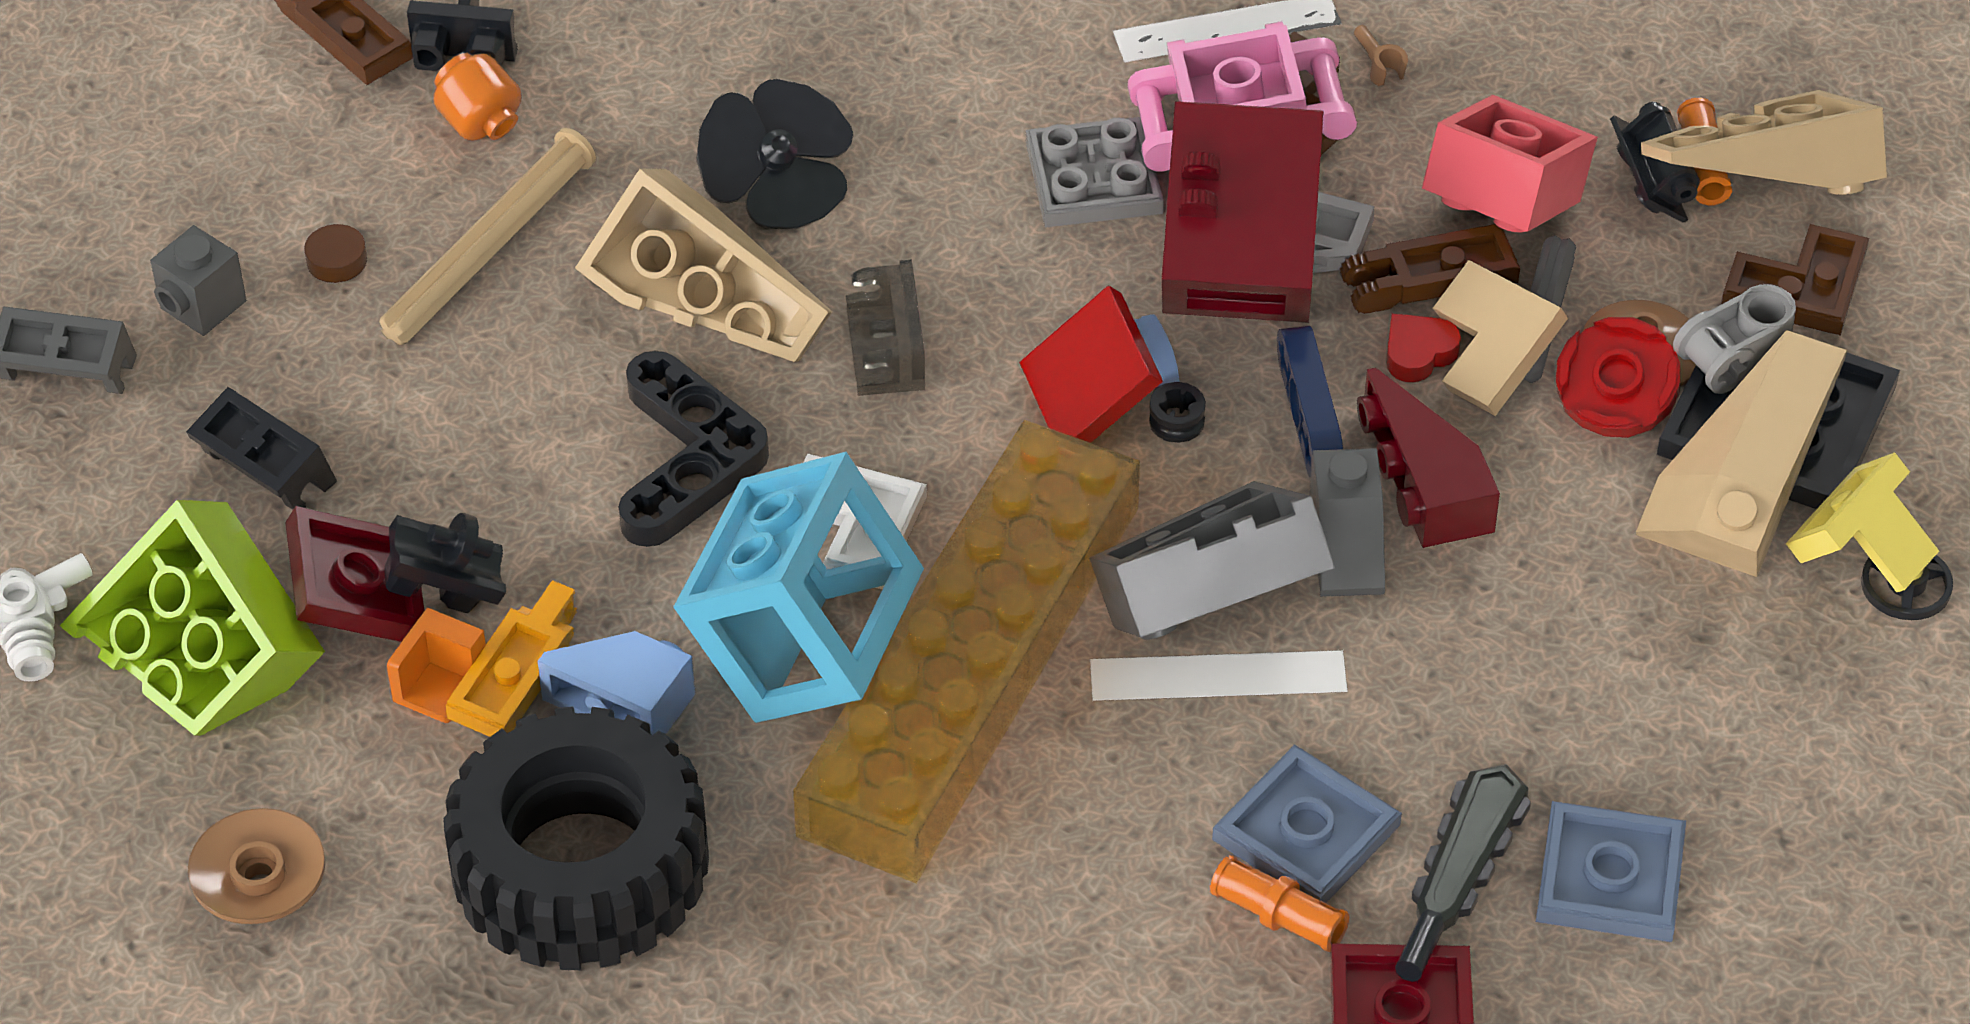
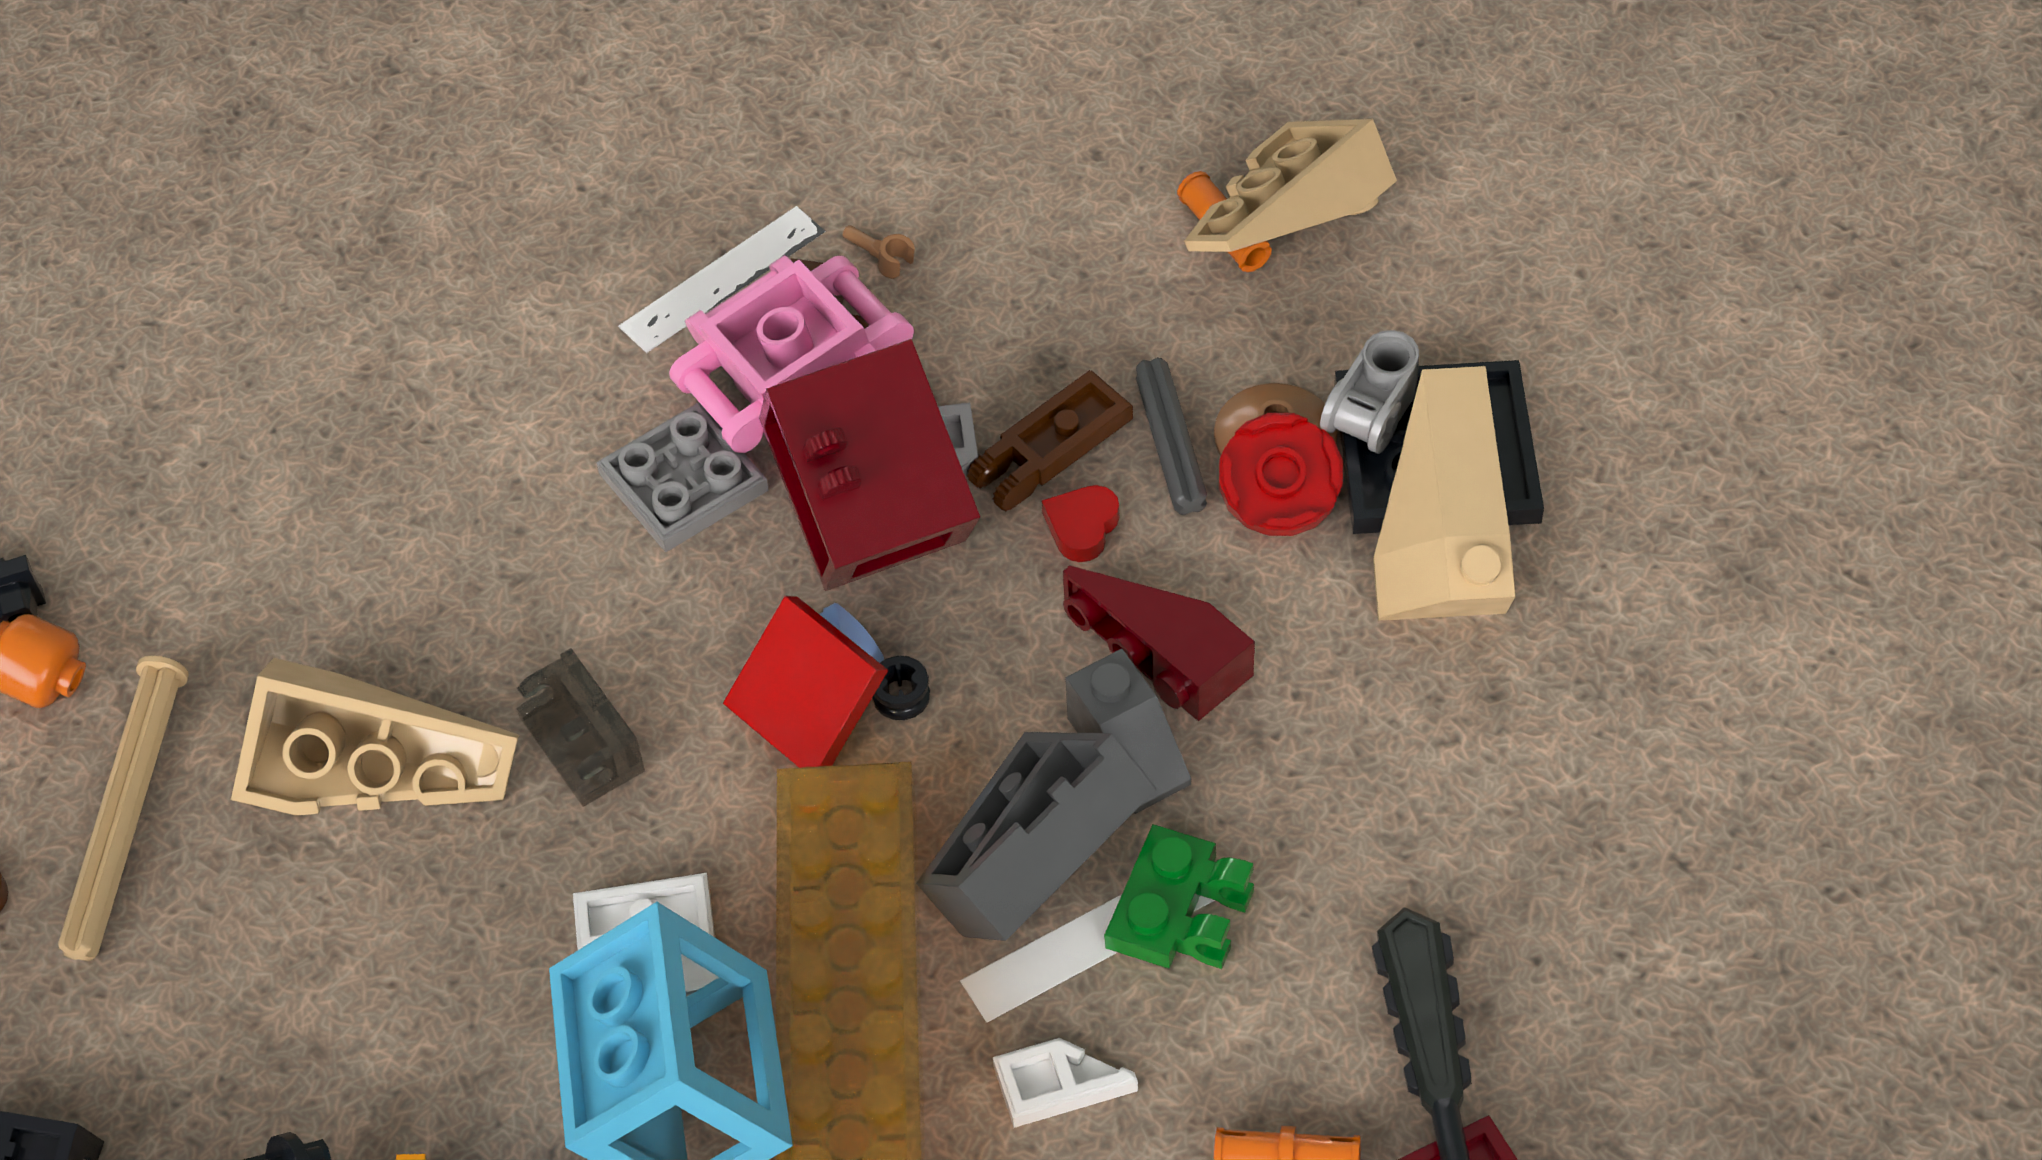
camera: 25 degrees left, 5 degrees up
black beam [618,351,769,547] -> none
black piece [696,79,853,229] -> none
sand blue tile [1212,744,1402,903] -> none
dark blue beam [1277,326,1343,478] -> none
coral brick [1422,95,1598,233] -> none
tan tile [1433,260,1568,416] -> none
sand blue tile [1536,801,1686,942] -> none
black hinge [1610,102,1700,223] -> none
reddish brown tile [1721,224,1869,336] -> none
light yellow piece [1786,452,1953,620] -> none
none -> white tile [993,1038,1138,1128]
none -> green plate [1104,824,1254,969]

